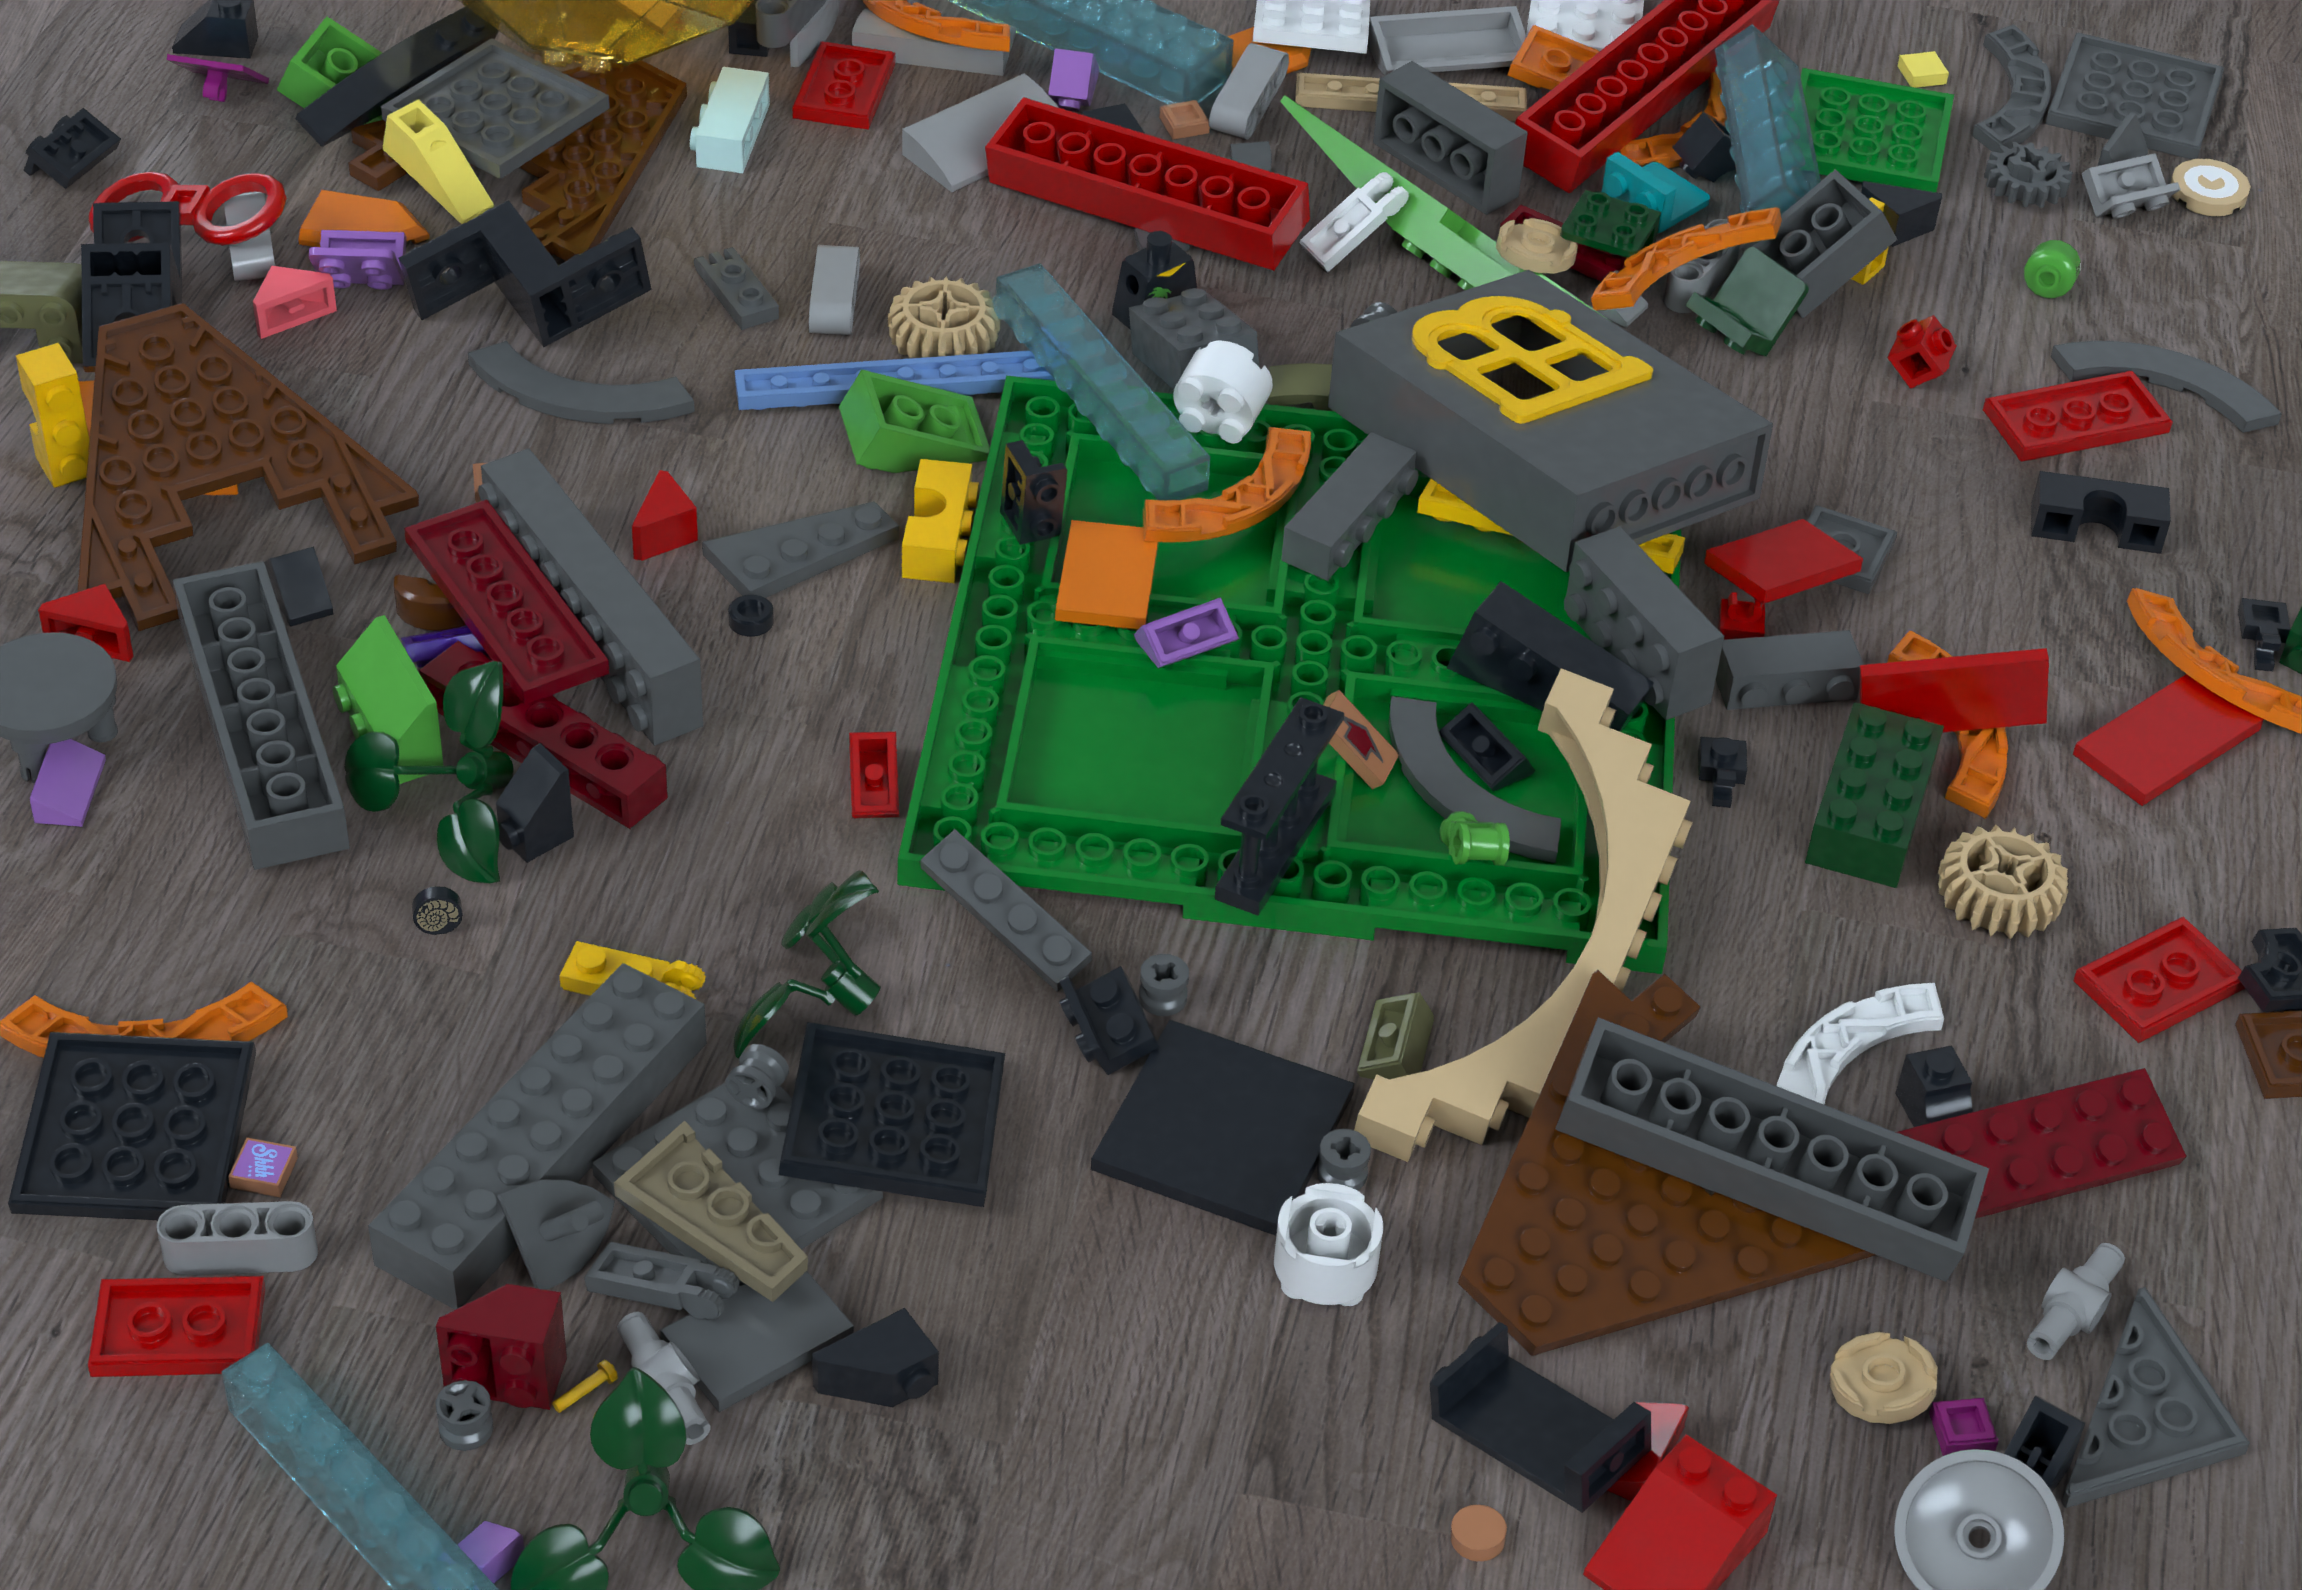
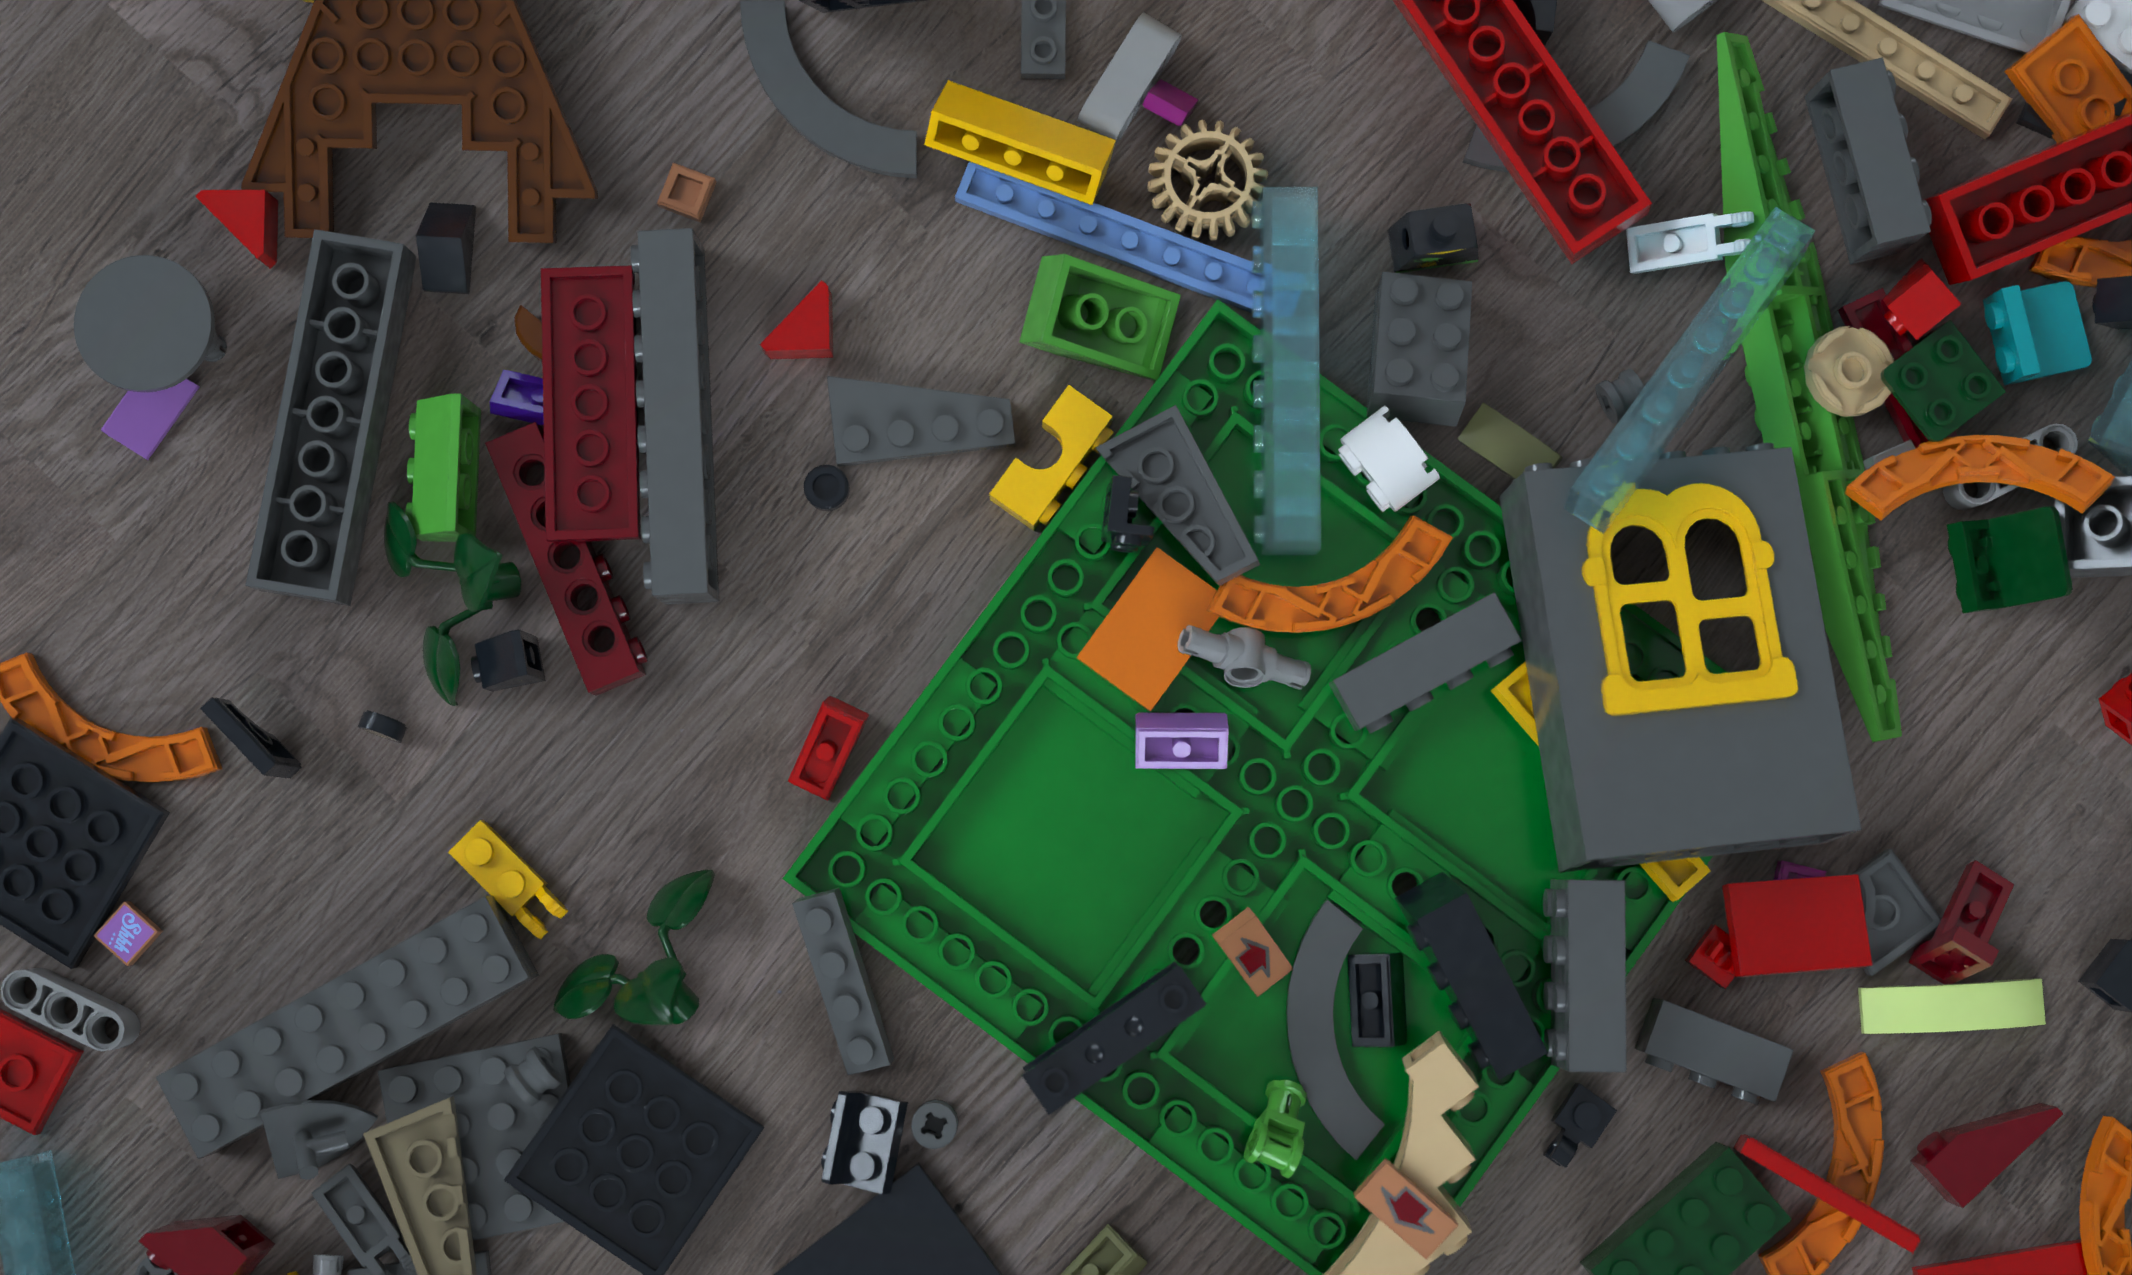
camera: 30 degrees right, 40 degrees up
none -> black tile [200,697,302,778]
none -> yellow brick [924,80,1116,205]
none -> dark grey wing [1095,405,1260,586]
none -> magenta tile [1142,79,1199,126]
none -> light grey pin [1178,625,1311,690]
none -> nougat tile [1354,1158,1458,1260]
none -> clear light blue brick [1564,207,1816,534]
none -> yellowish green slope [1858,978,2046,1034]
none -> red slope [1883,258,1961,340]
none -> dark red bracket [1908,860,2015,984]
none -> dark red slope [1910,1103,2063,1208]

